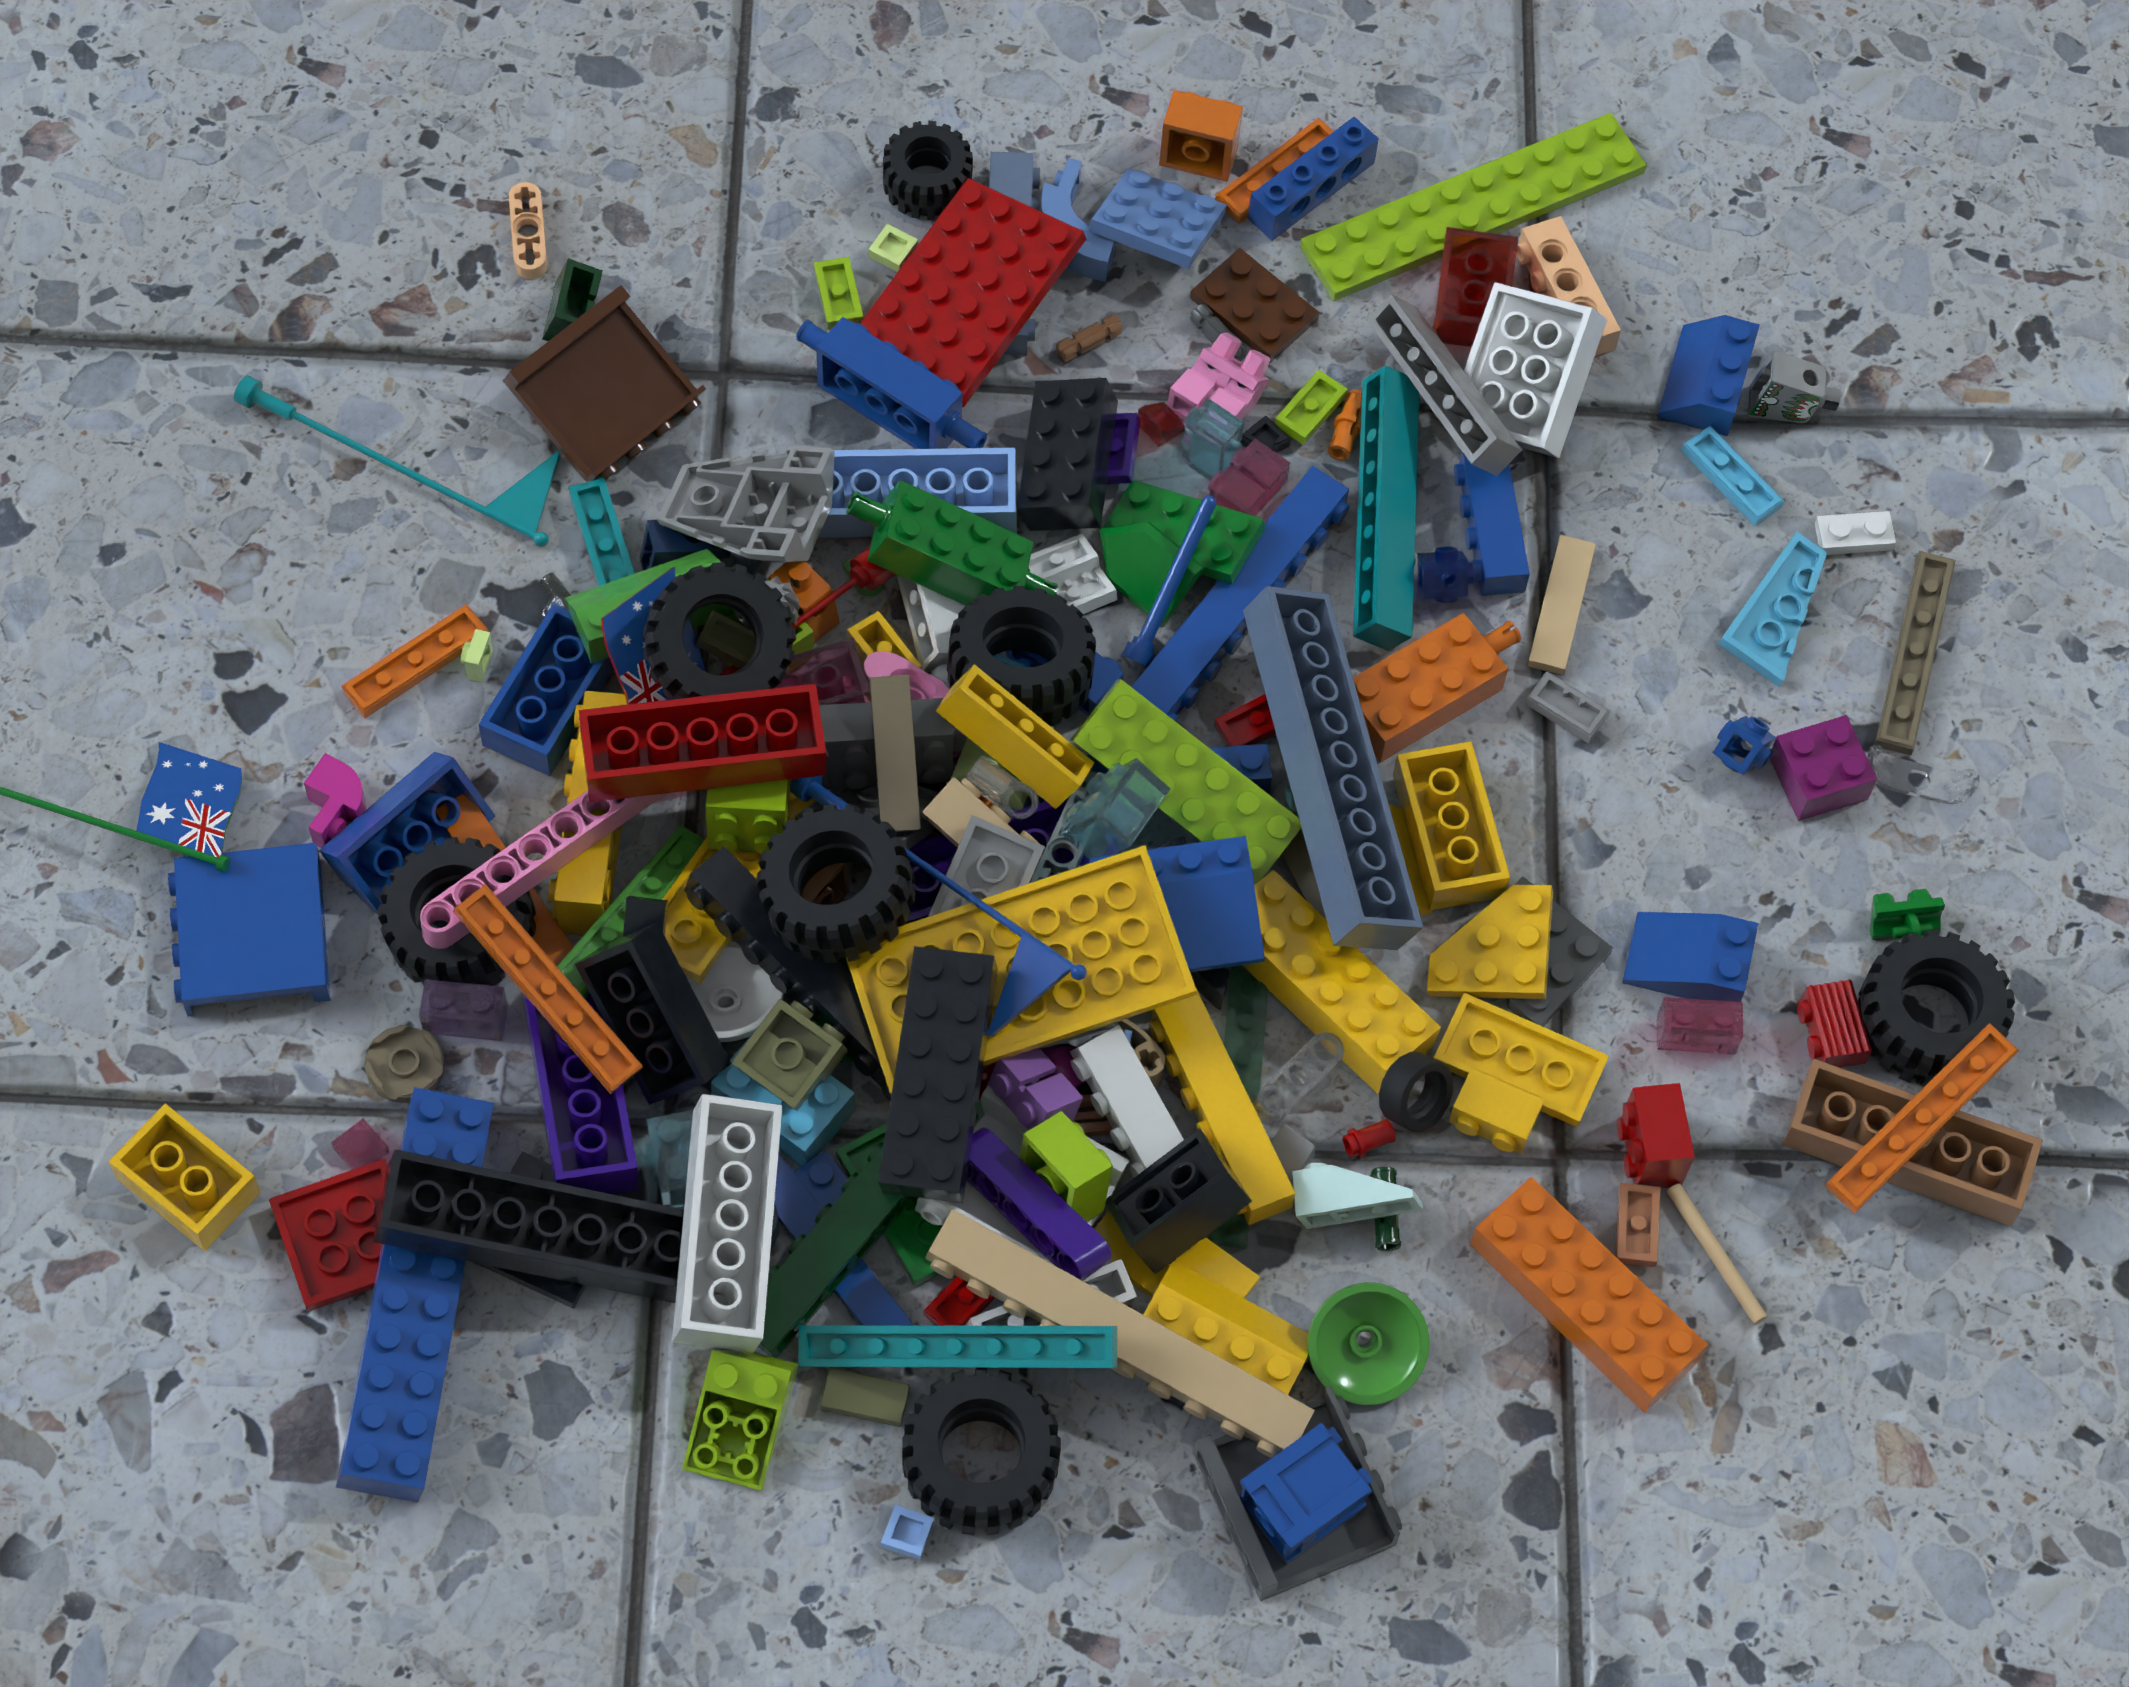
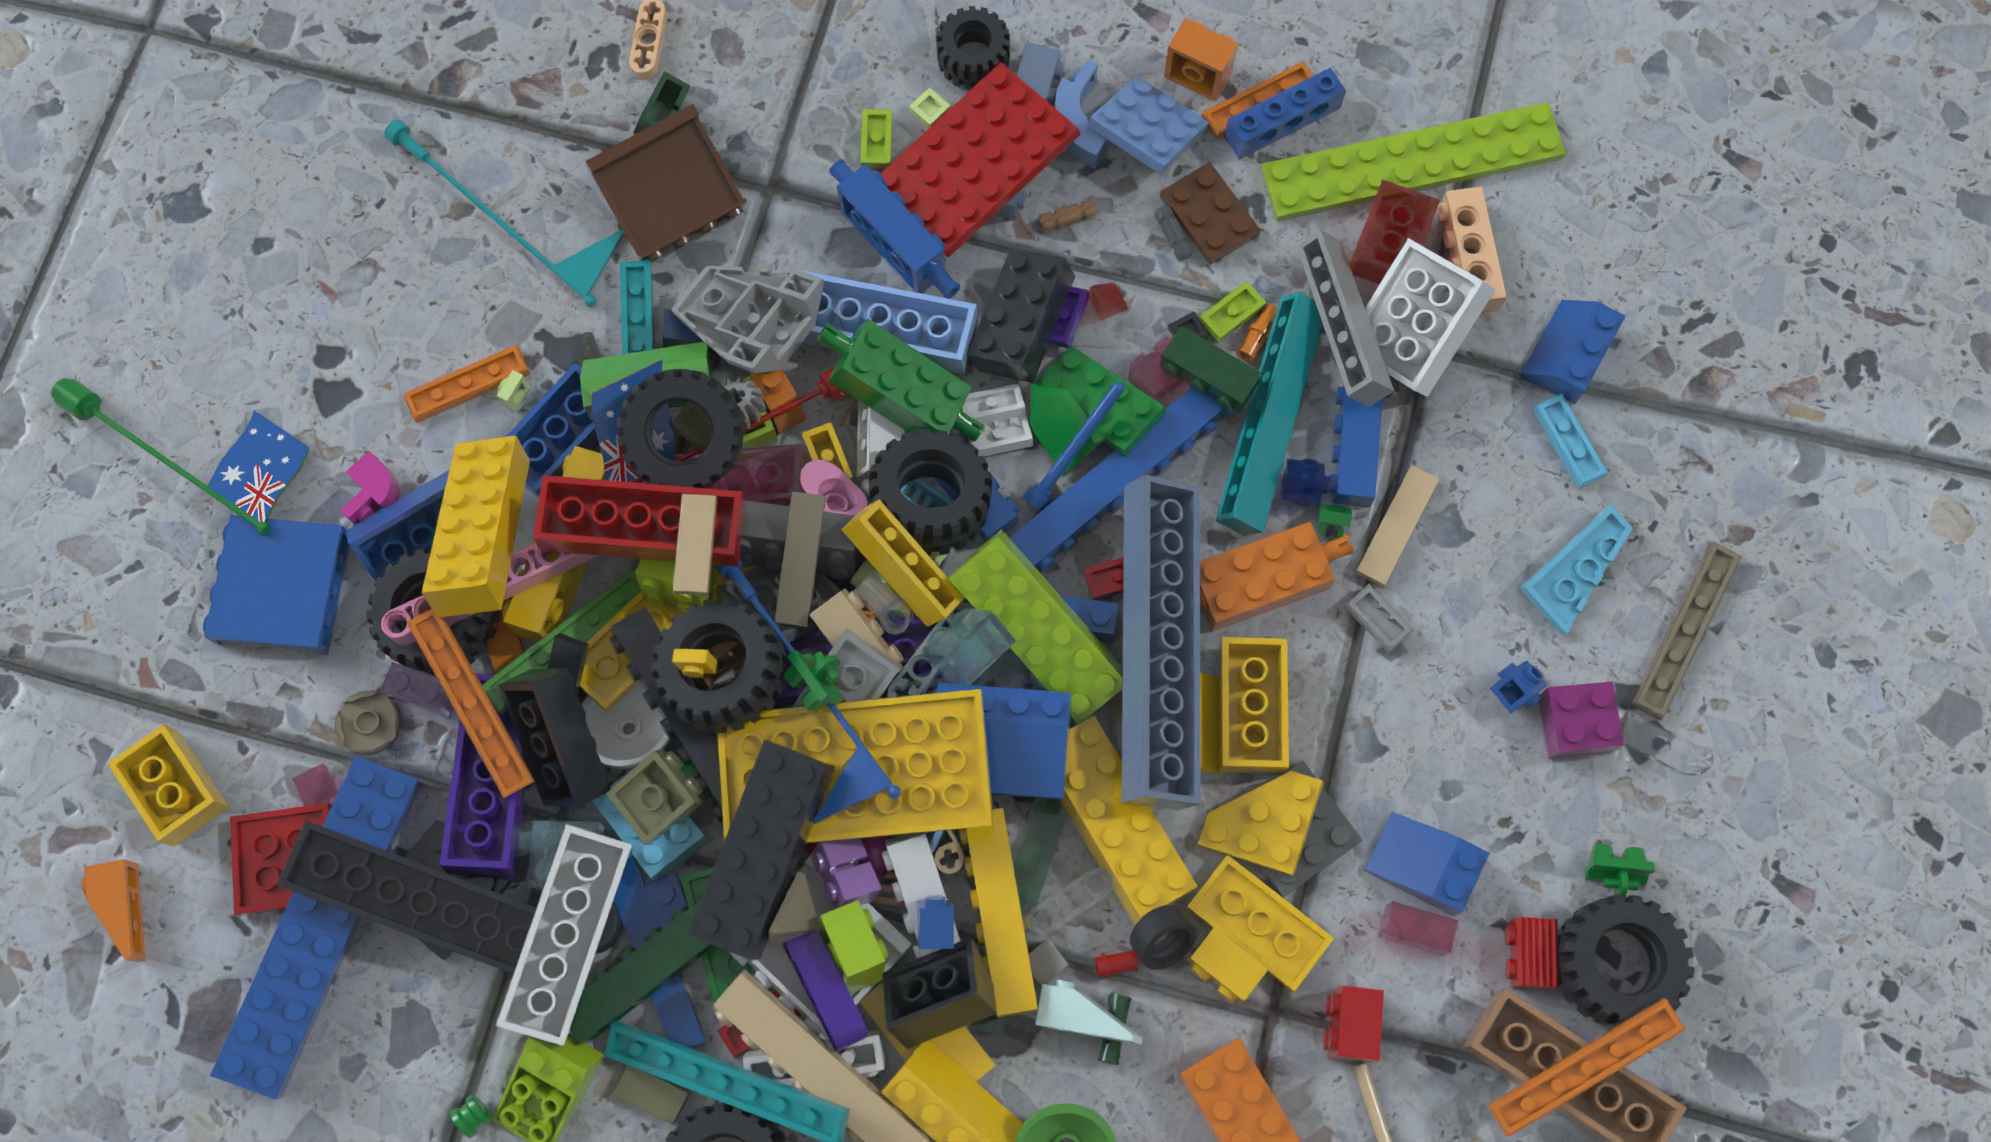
camera: 20 degrees right, 10 degrees up
bright pink hips [1167,333,1270,445] -> none
clear light blue piece [1181,398,1244,485] -> none
nougat plate [1615,1183,1661,1268] -> none
light grey torso [1748,350,1841,423] -> none
white plate [1814,511,1896,555] -> none
none -> orange slope [82,859,146,962]
none -> yellow brick [422,435,530,618]
none -> green wheel [449,1094,493,1139]
none -> yellow plate [672,649,717,678]
none -> tan tile [673,494,717,596]
none -> dark tan slope [769,871,820,945]
none -> green hips [783,650,844,712]
none -> blue brick [917,895,954,949]
none -> dark green brick [1159,326,1262,414]
none -> green tile [1317,503,1352,539]

